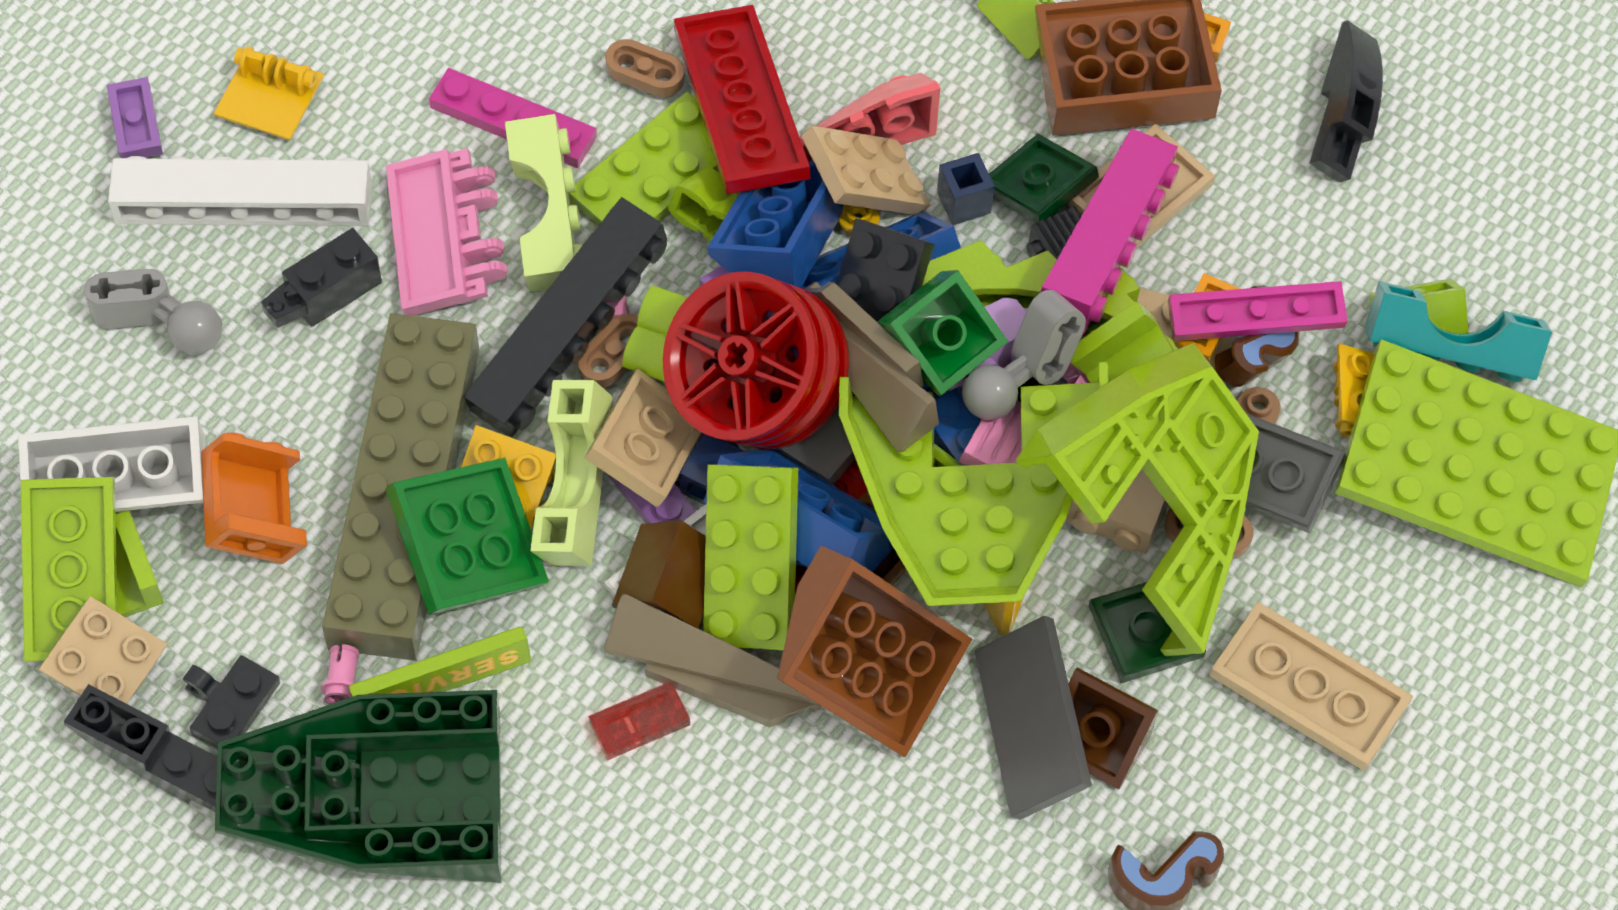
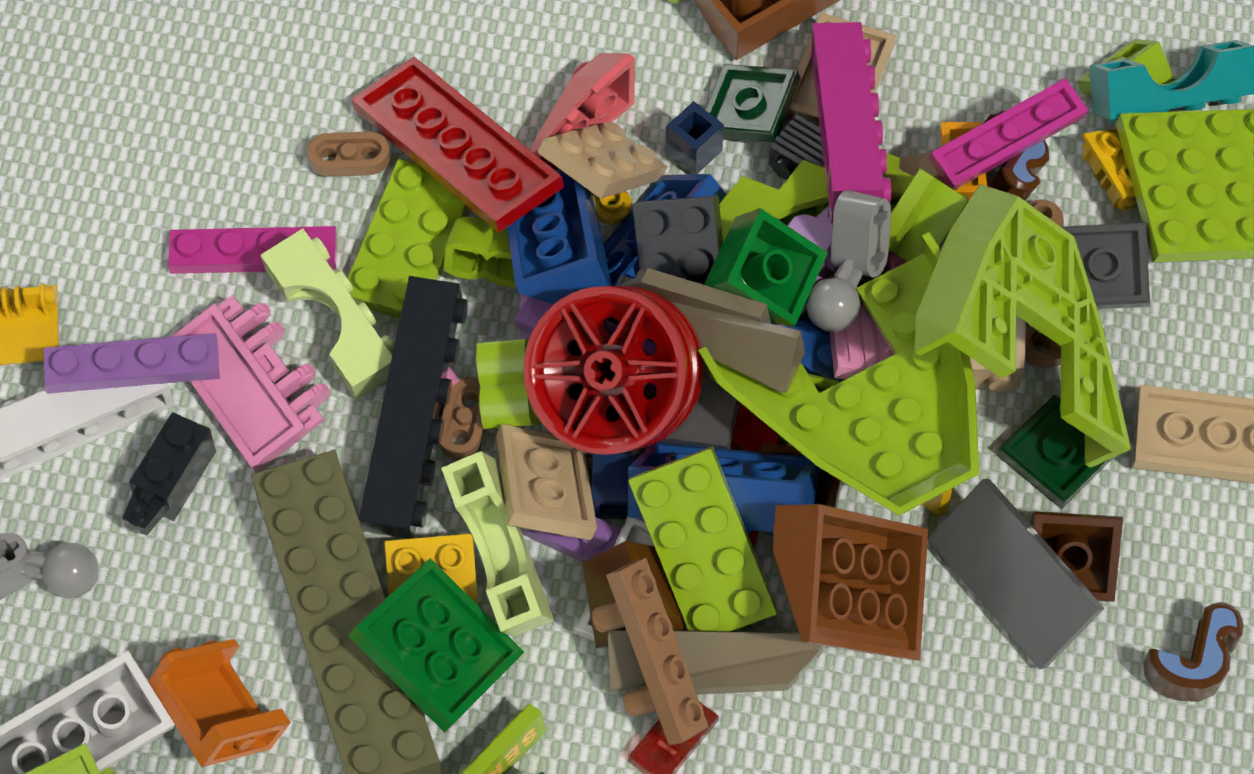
camera: 25 degrees left, 0 degrees up
none -> medium lavender plate [44,333,220,394]
none -> medium nougat plate [592,558,708,746]

